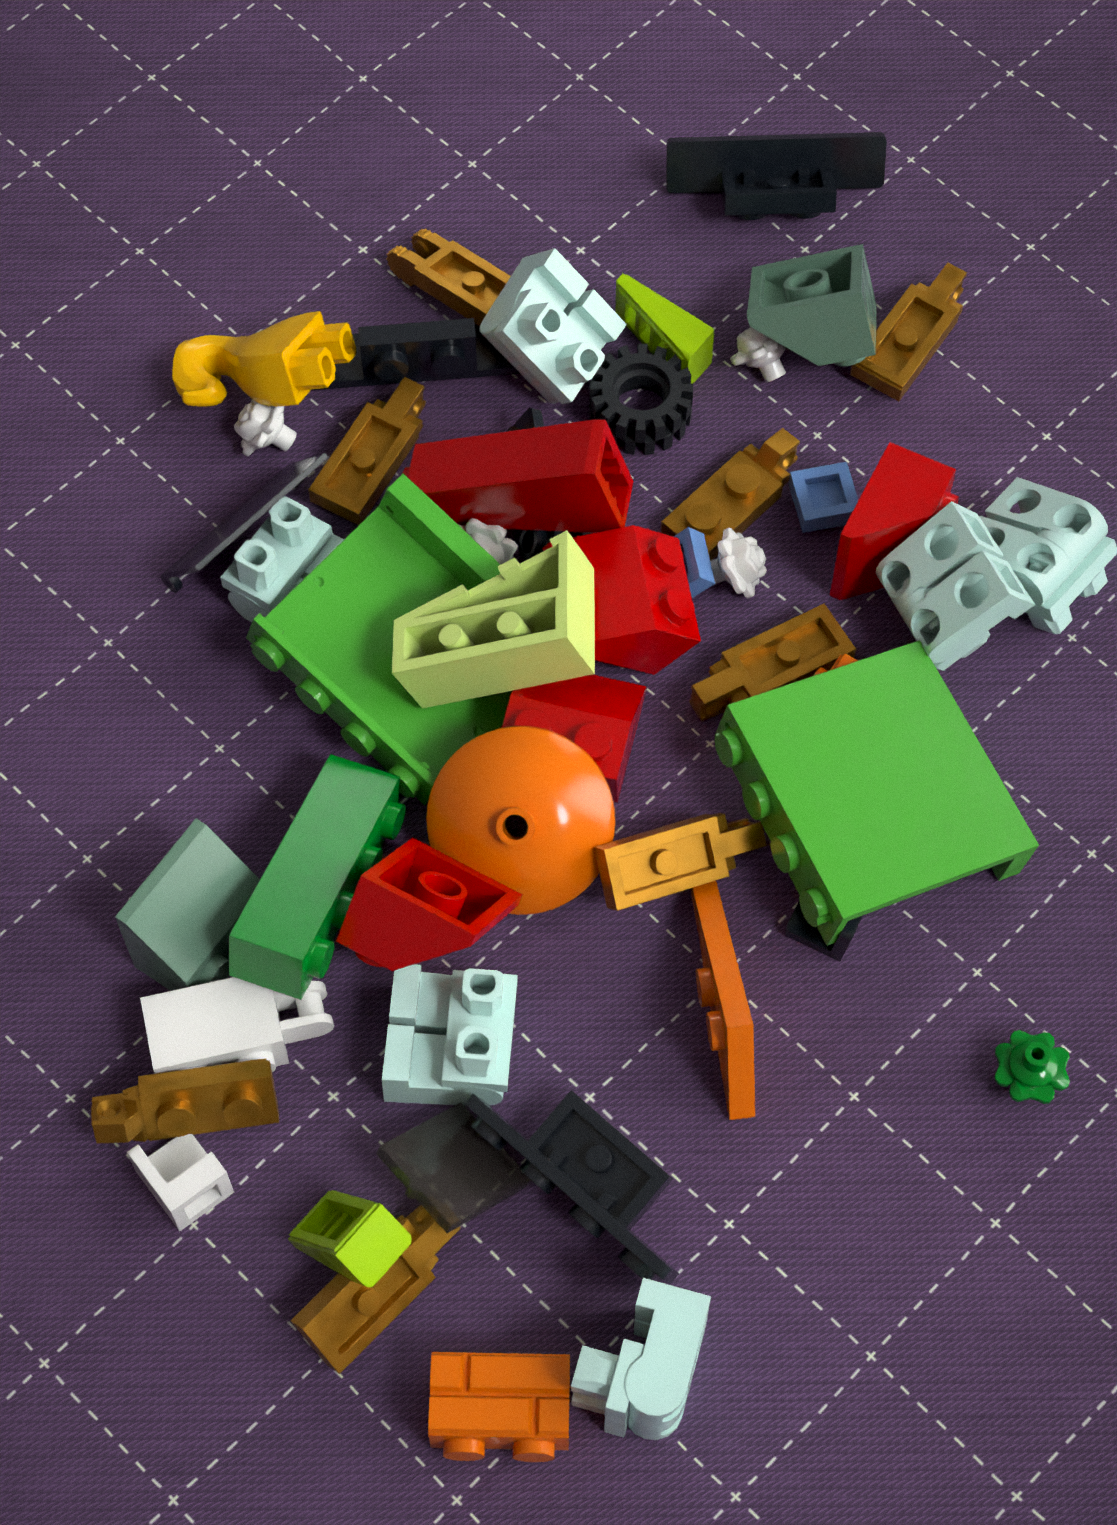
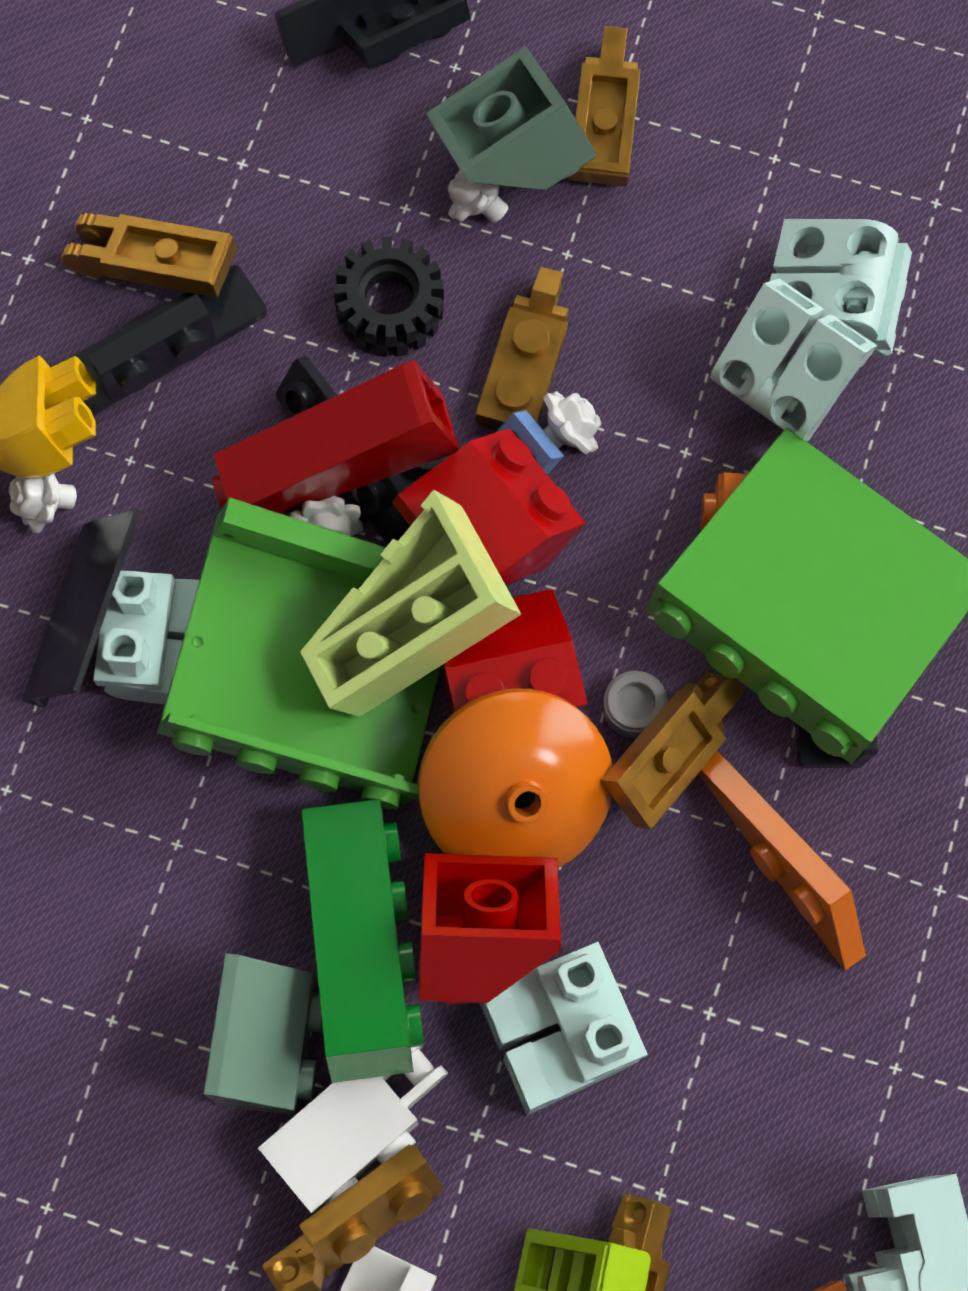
camera: 30 degrees left, 10 degrees up
pearl gold hinge [308,377,426,525] -> none
clear smoke piece [376,1103,531,1233] -> none
black bracket [464,1090,679,1284] -> none
light aqua hips [479,248,627,404] -> none
lime slope [615,273,714,384] -> none
pearl gold hinge [689,603,856,721] -> none
medium blue plate [788,462,858,533] -> none
red slope [830,442,959,600] -> none
none -> light grey tile [603,671,668,738]

